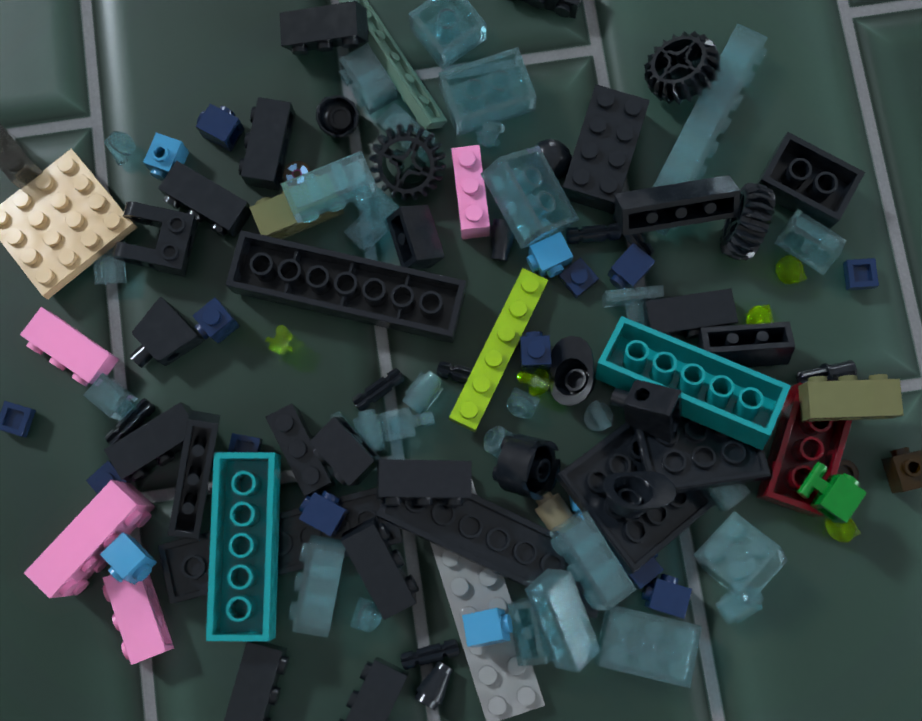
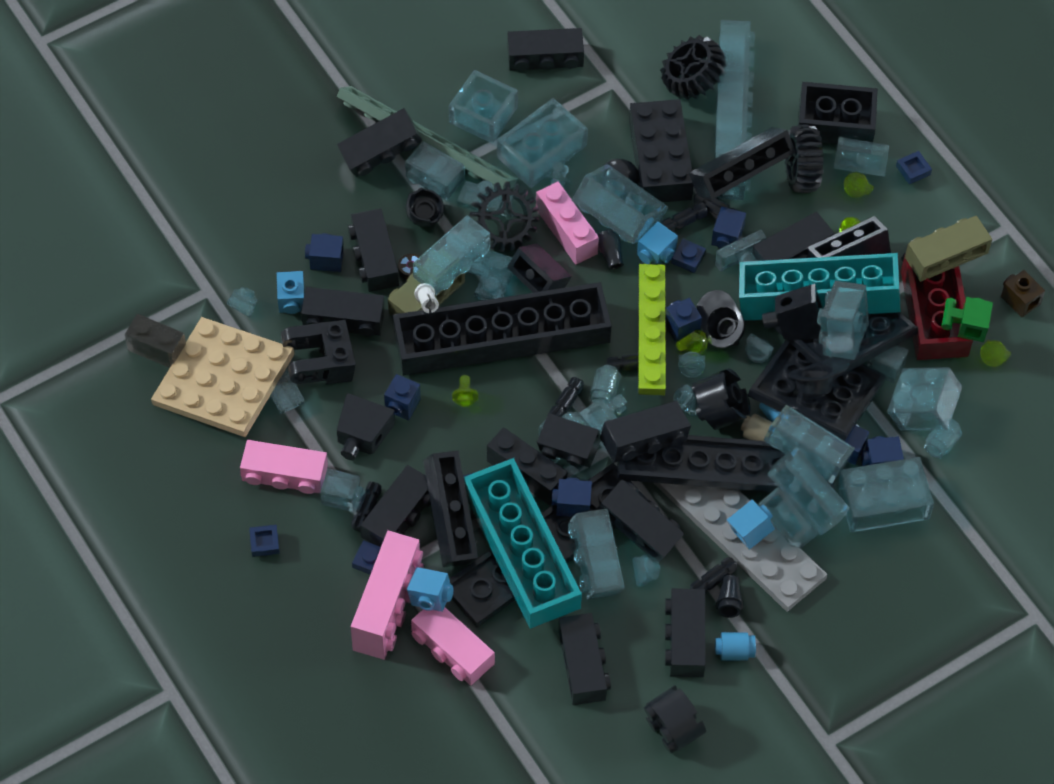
camera: 30 degrees left, 20 degrees down
none -> white pin [414,283,439,313]
none -> clear light blue brick [817,281,869,360]

